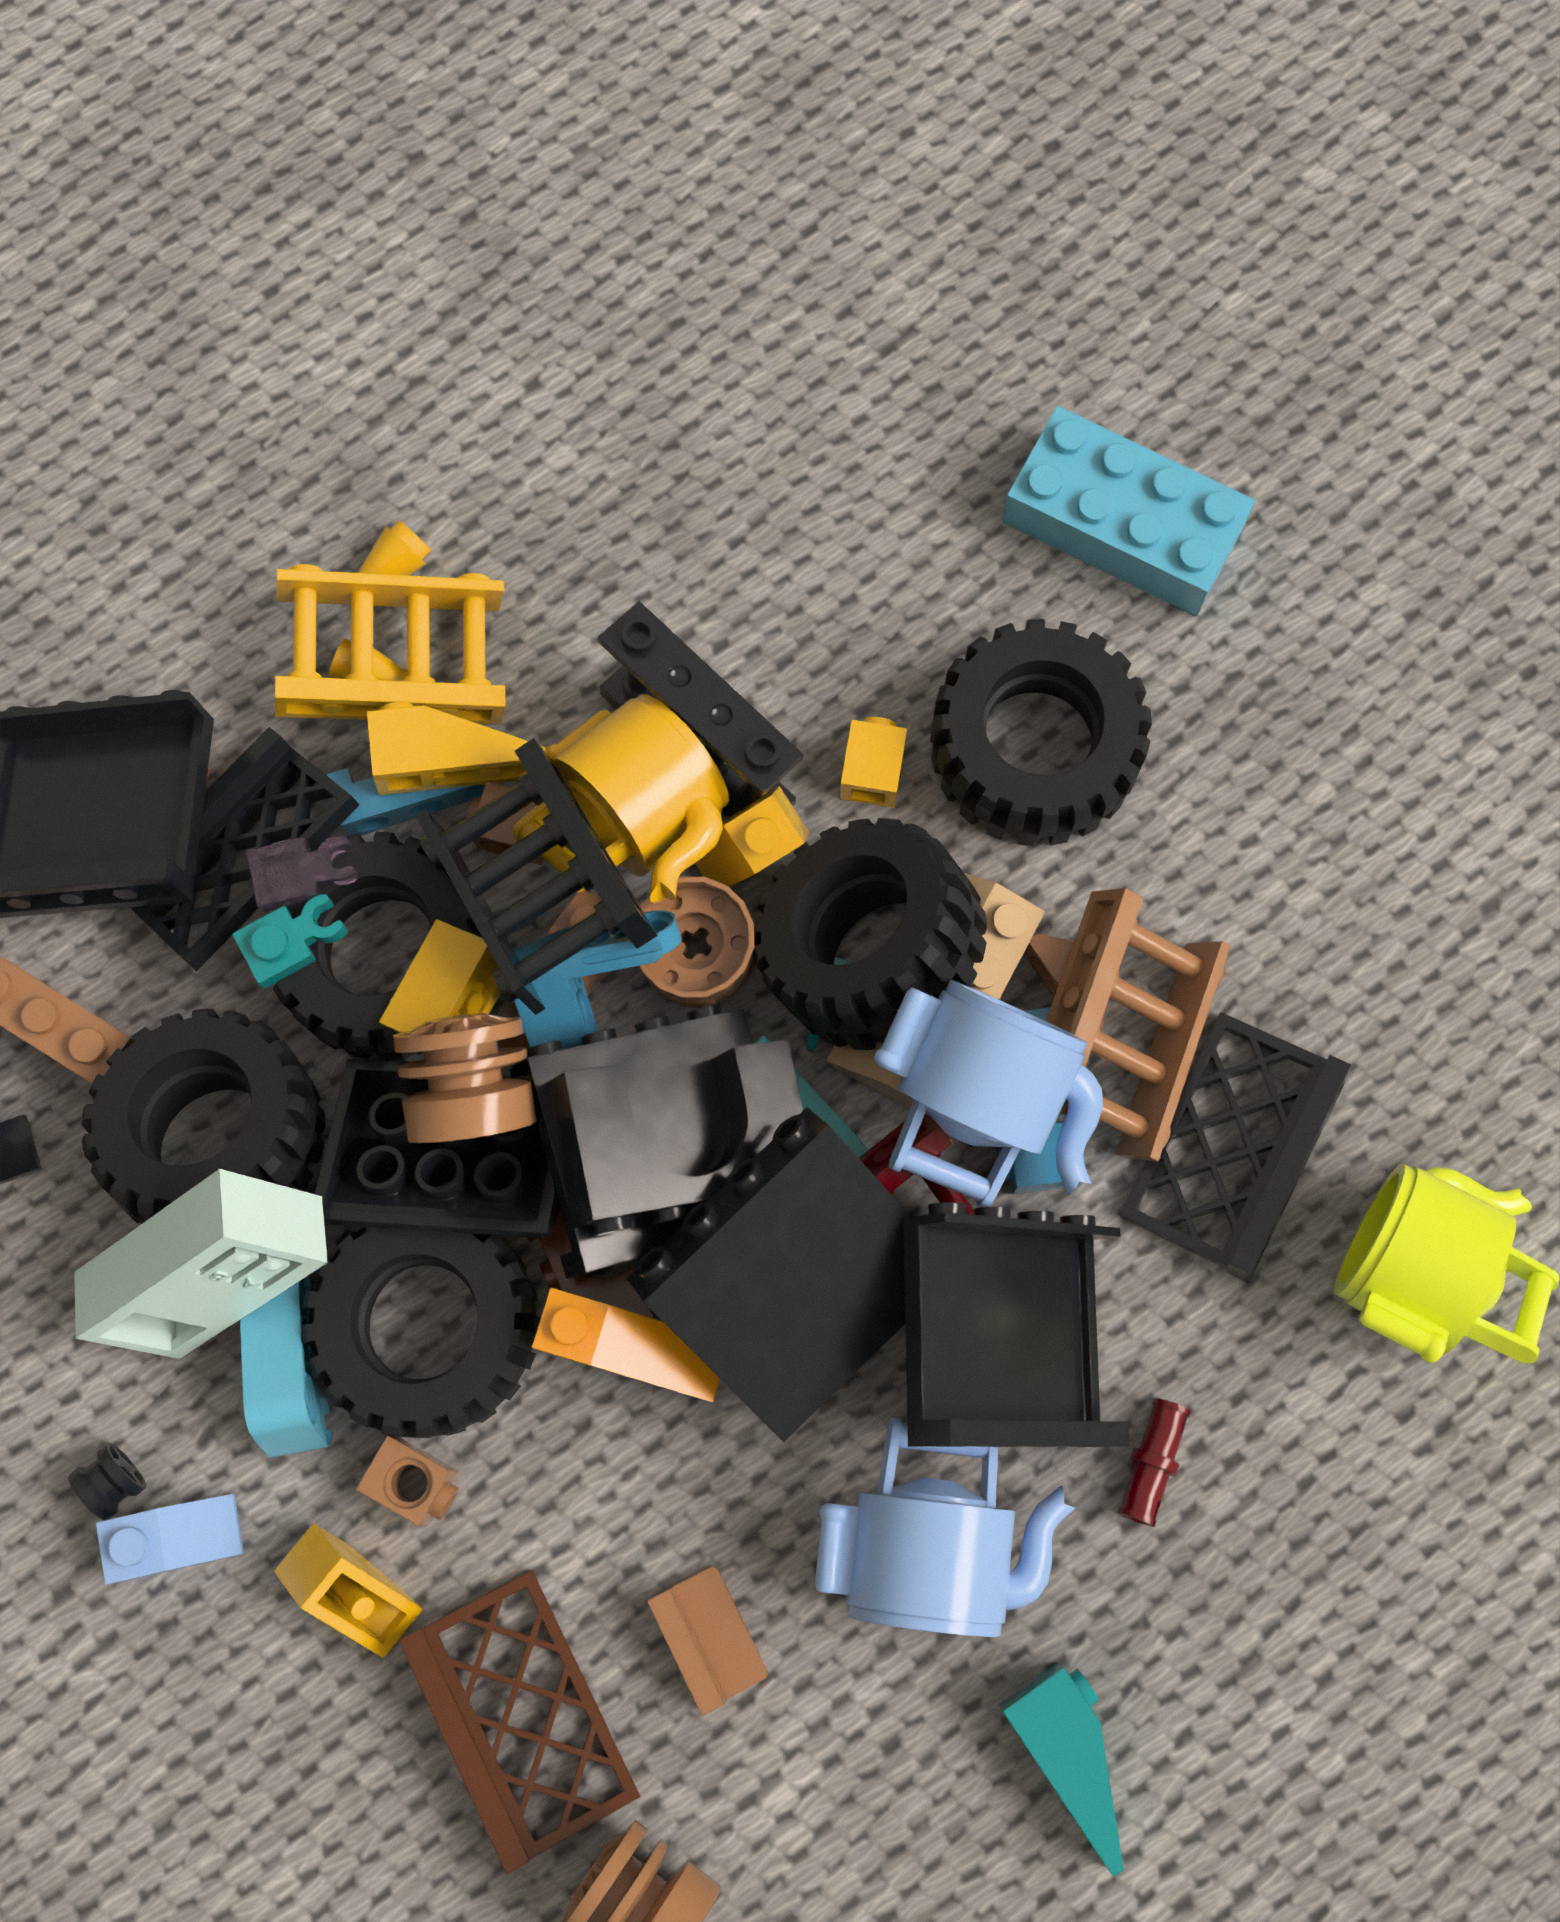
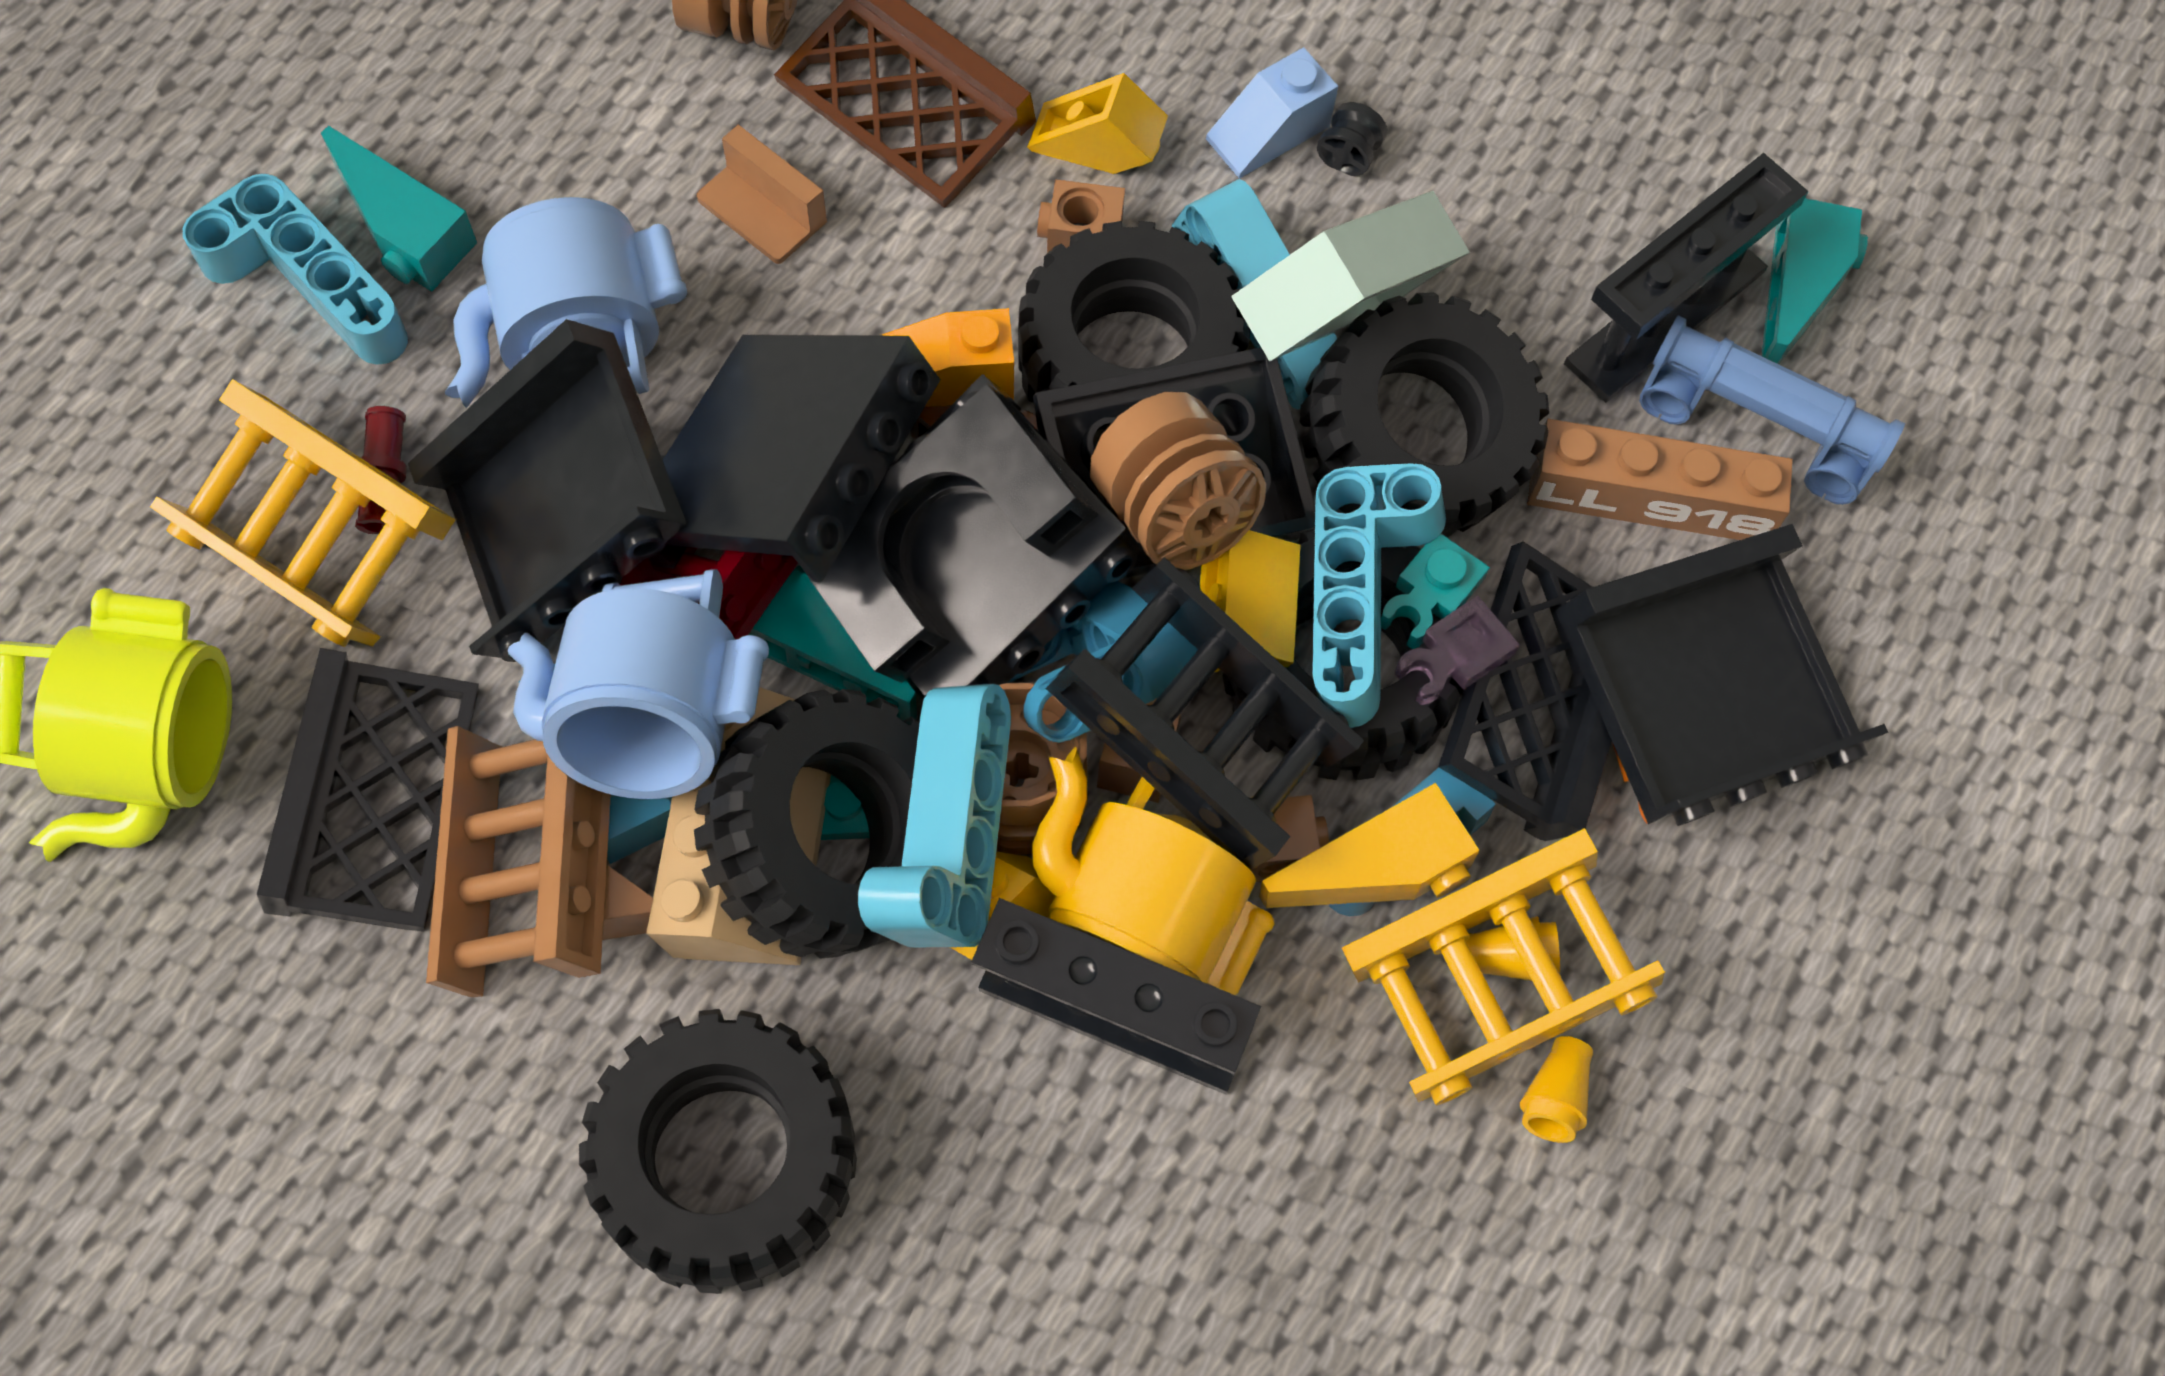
camera: 150 degrees right, 10 degrees down
yellow brick [840,717,907,808] -> none
none -> yellow fence [150,379,456,647]
none -> medium azure beam [182,174,408,365]
none -> medium azure beam [858,684,1011,948]
none -> medium azure beam [1313,463,1446,728]

